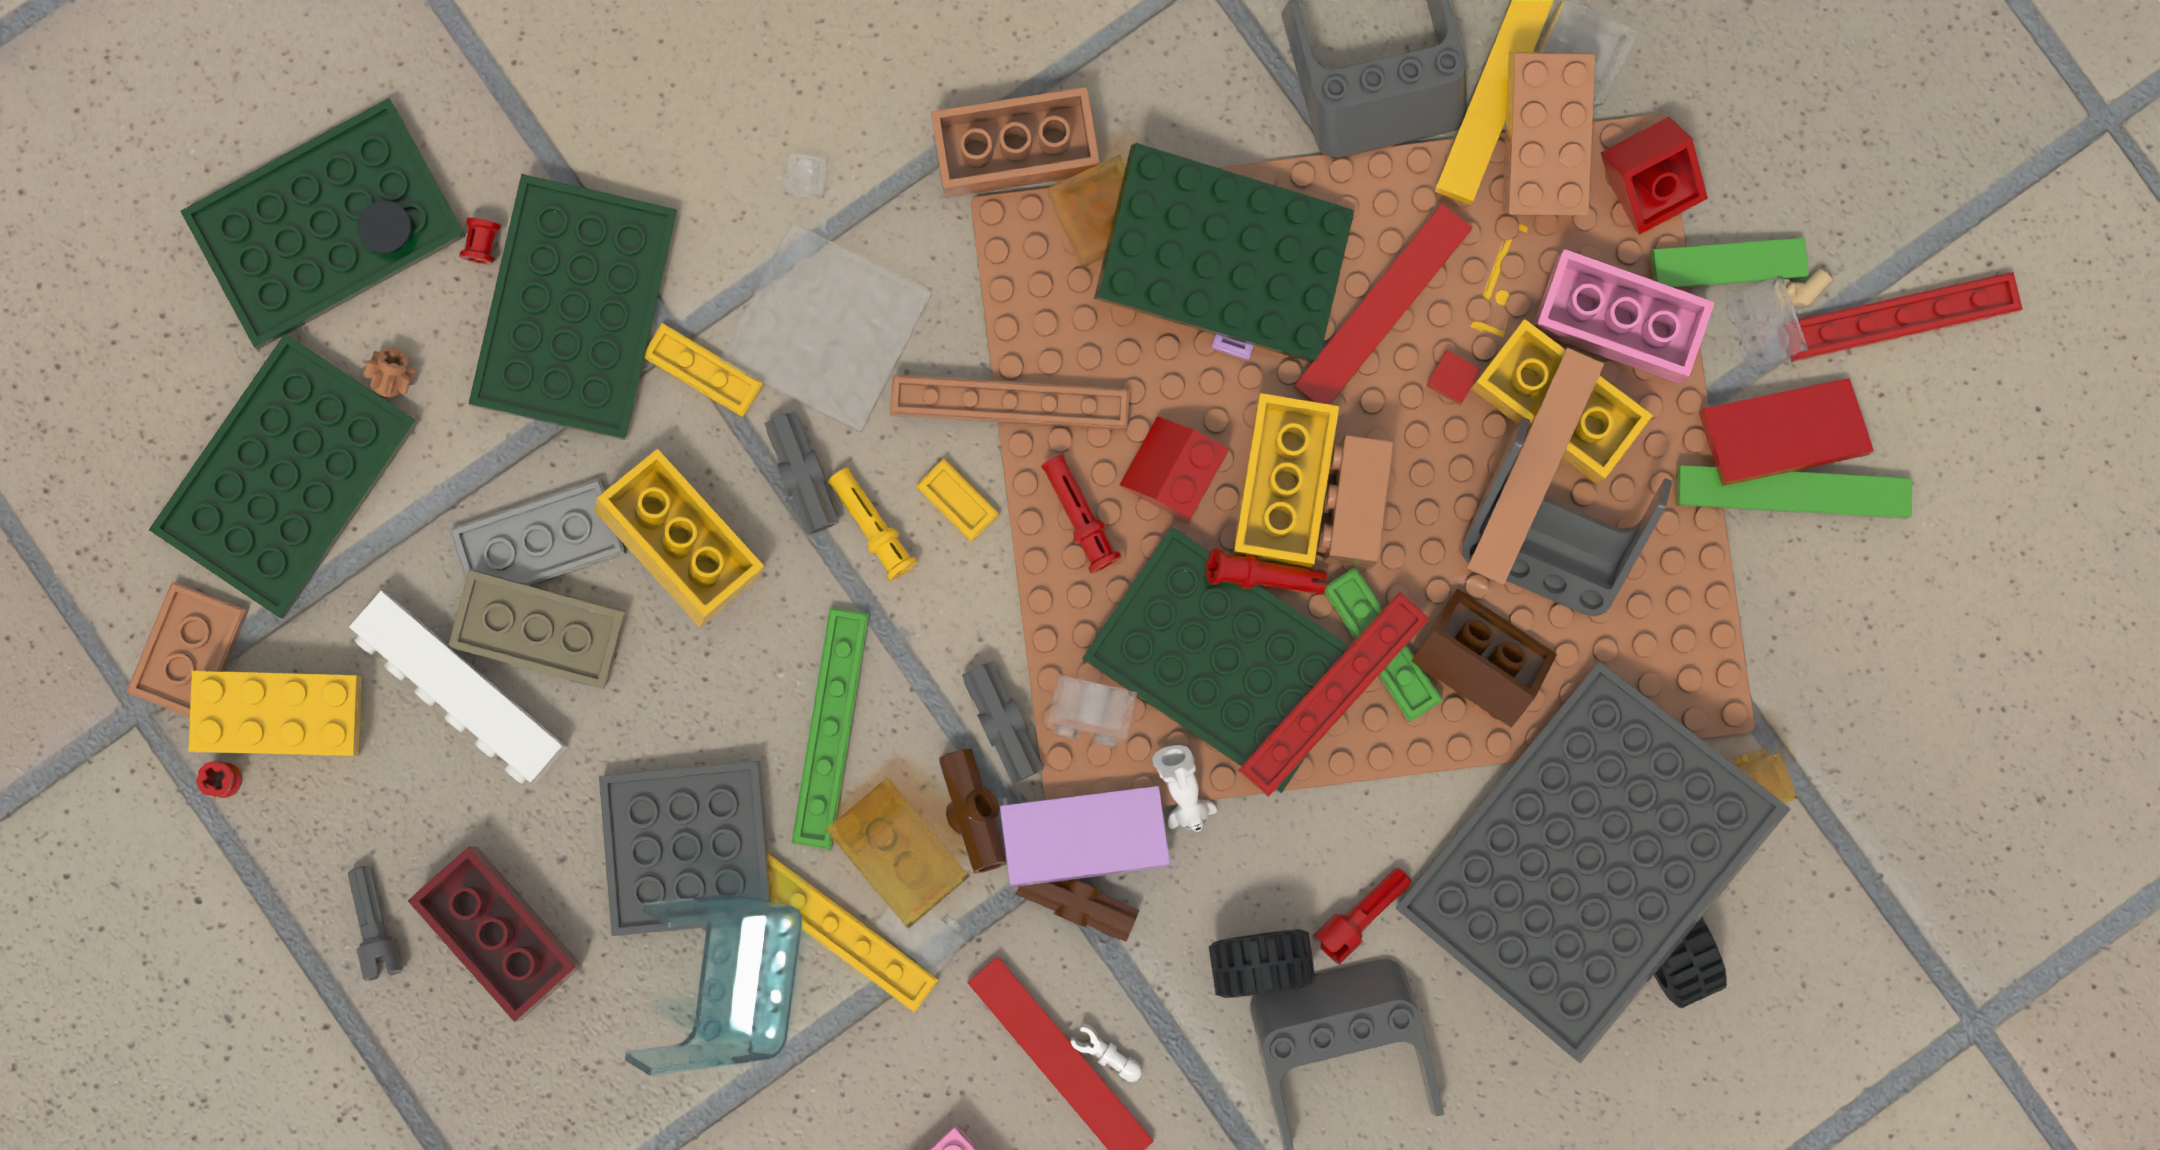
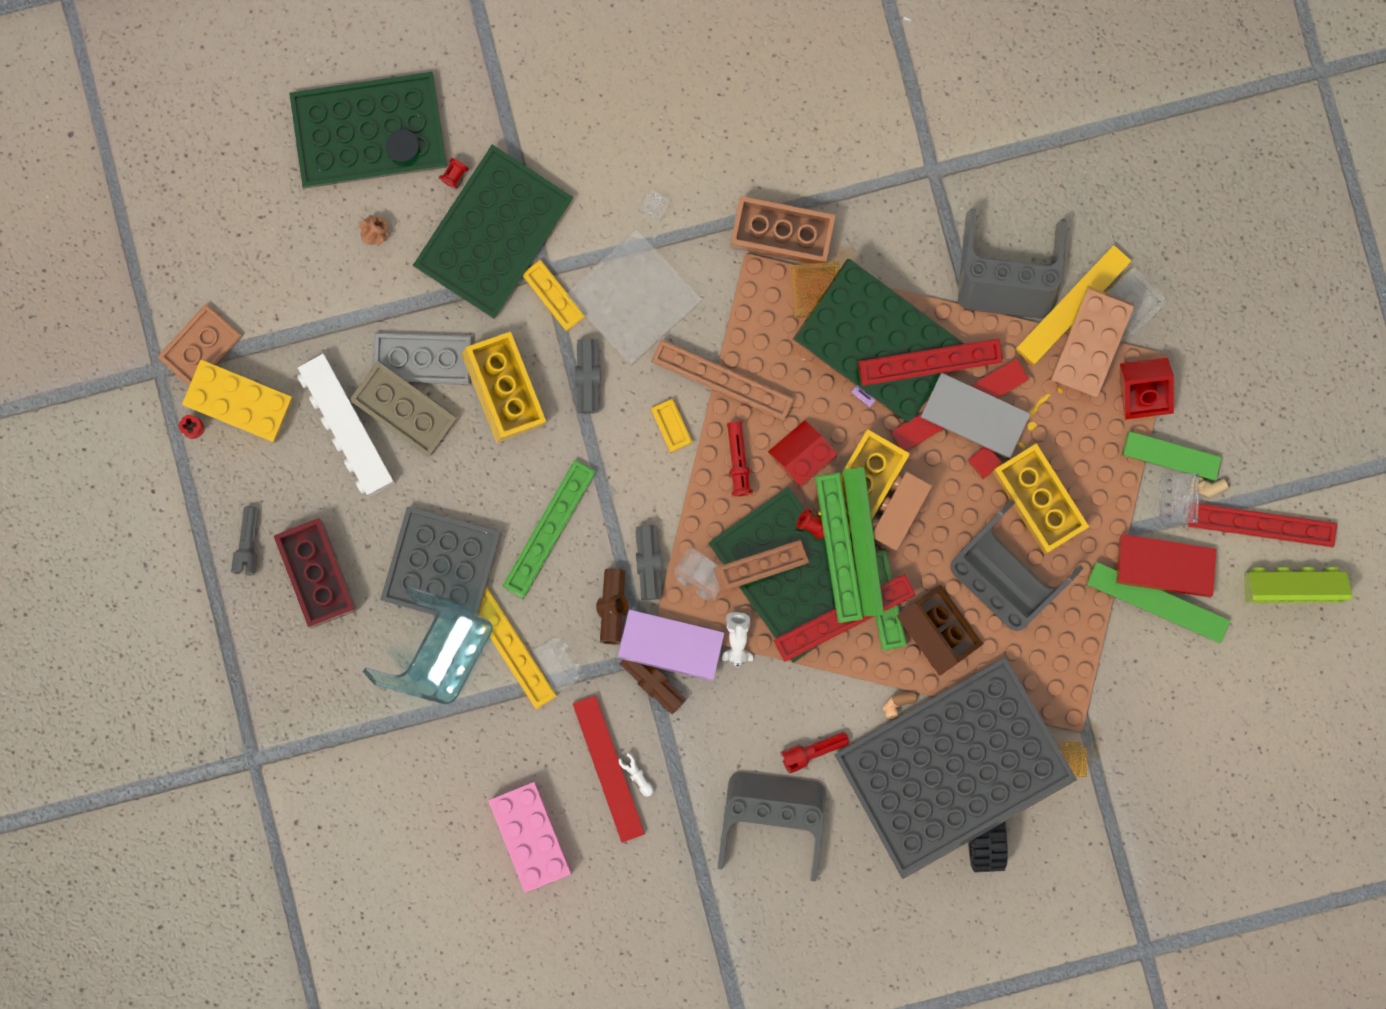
camera: 30 degrees right, 0 degrees up
dark green plate [149,334,418,619] -> none
clear yellow slope [826,778,970,929] -> none
yellow pin [827,467,919,582] -> none
black tyre [1208,929,1316,998] -> none
nougat tile [1467,348,1604,585] -> none
bright pink brick [1533,249,1715,384] -> none
none -> nougat tile [714,540,809,592]
none -> bright green tile [815,473,863,623]
none -> bright green tile [843,467,884,616]
none -> red tile [858,338,1003,386]
none -> arm [883,691,916,719]
none -> light grey tile [920,373,1030,459]
none -> lime slope [1244,567,1352,603]

